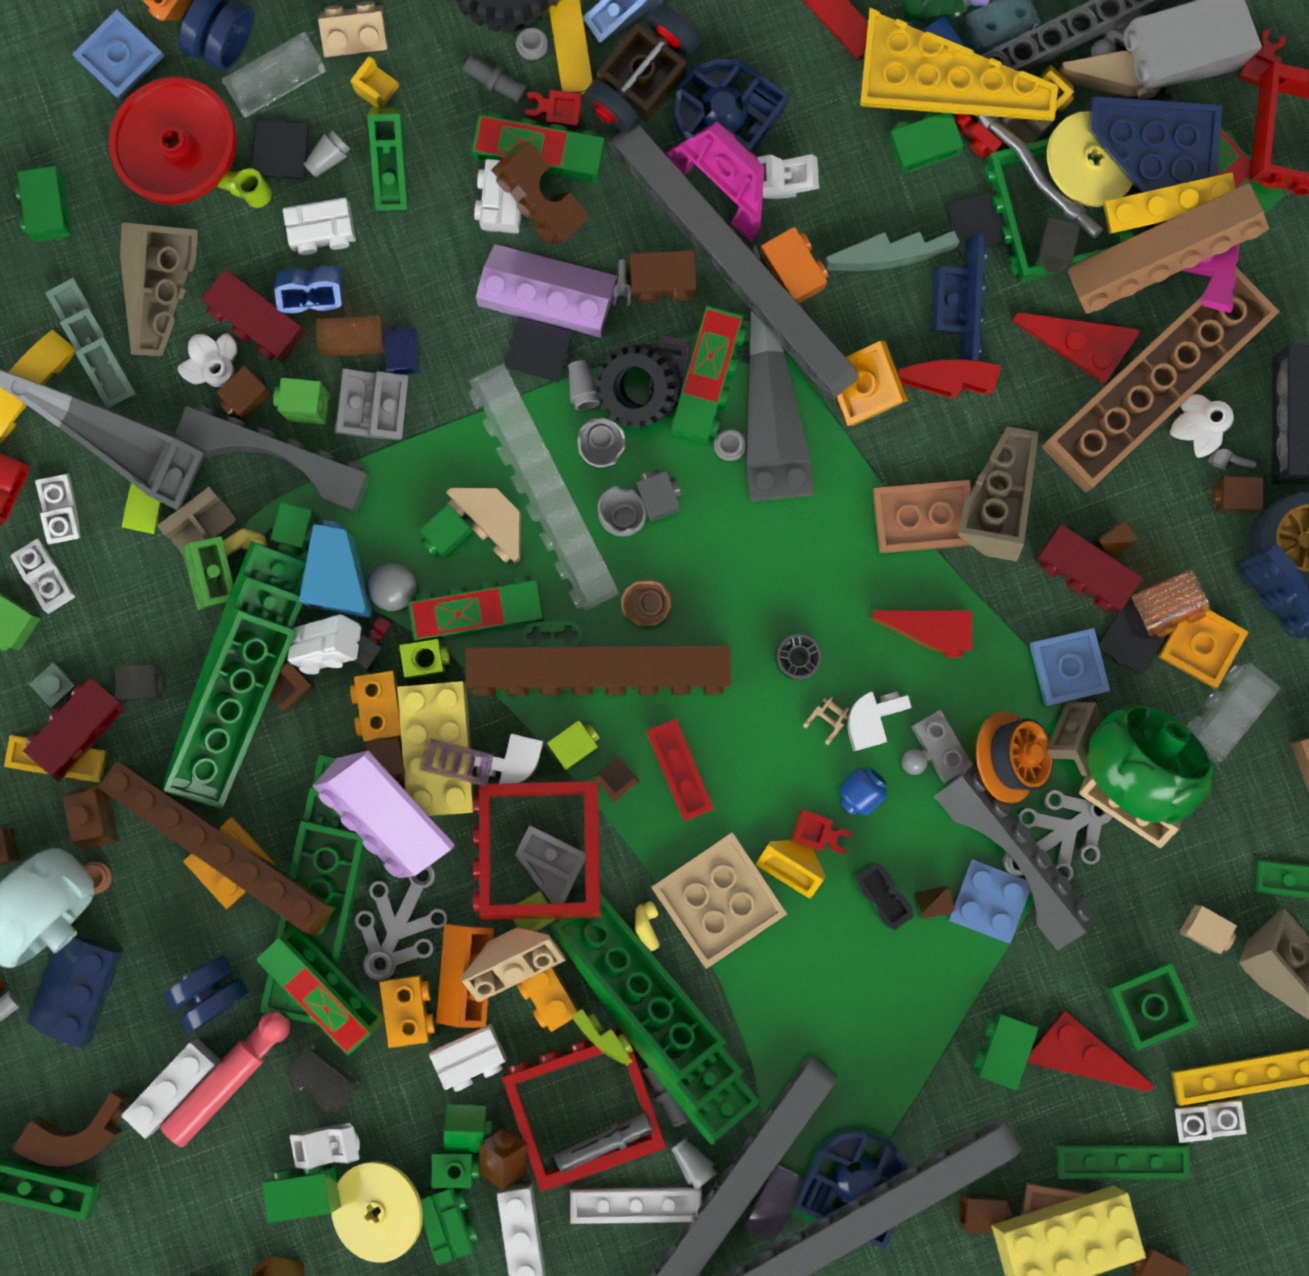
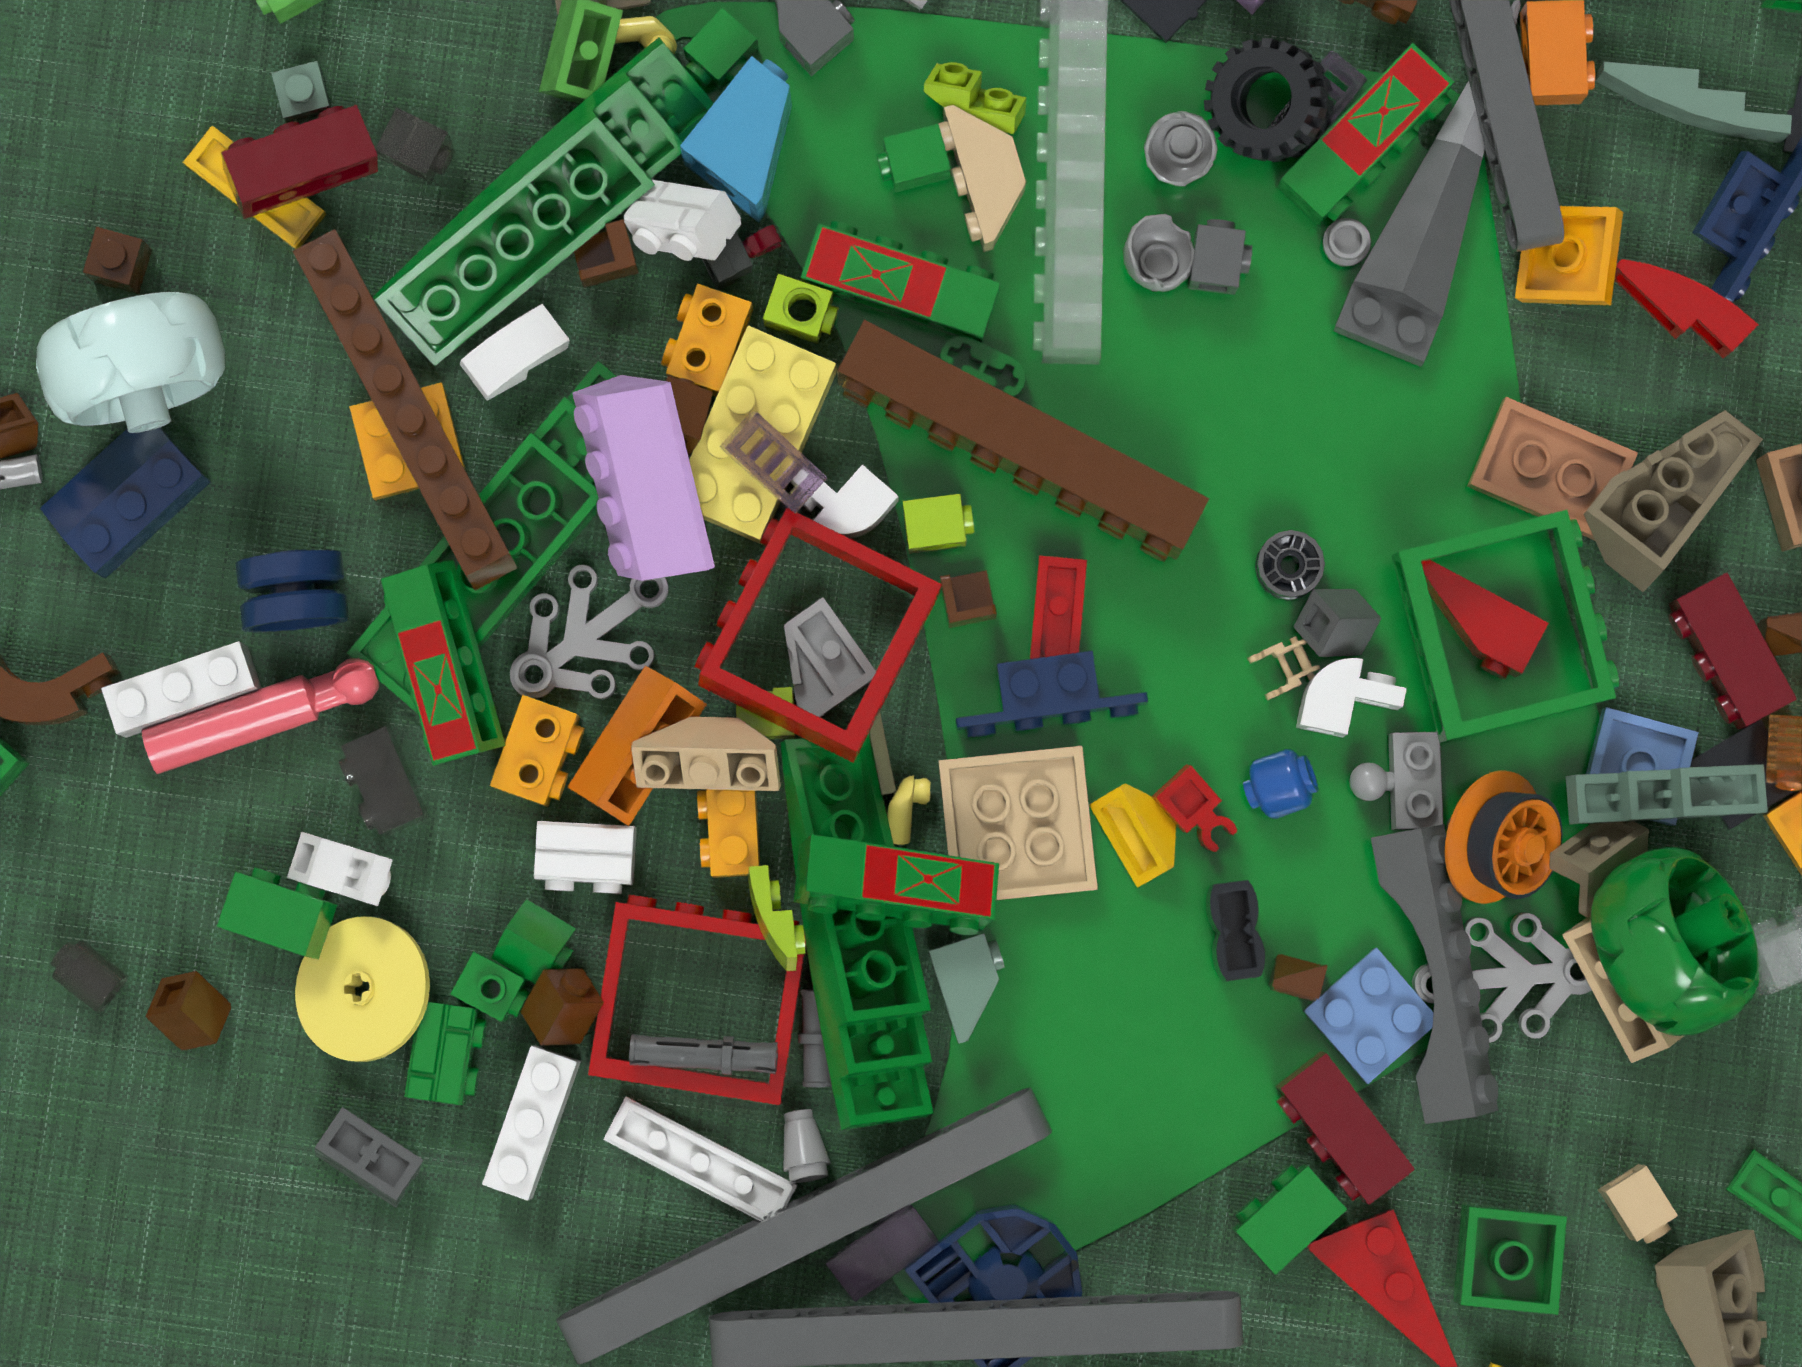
camera: 25 degrees right, 0 degrees up
reddish brown torso [63,783,119,849] -> none
nougat plate [84,861,112,894] -> none
light grey hair [366,562,417,612] -> none
light grey cone [568,360,600,411] -> none
medium nougat hair [621,578,673,627] -> none
none -> white slope [460,304,570,401]
none -> green brick [794,834,999,935]
none -> olive piece [869,712,896,796]
none -> lime slope [924,62,1027,134]
none -> sand green slope [929,934,1005,1044]
none -> dark blue bracket [955,651,1148,738]
none -> dark red brick [1275,1051,1415,1205]
none -> dark grey panel [1293,589,1381,657]
none -> green window [1391,509,1619,743]
none -> sand green slope [1566,764,1768,825]

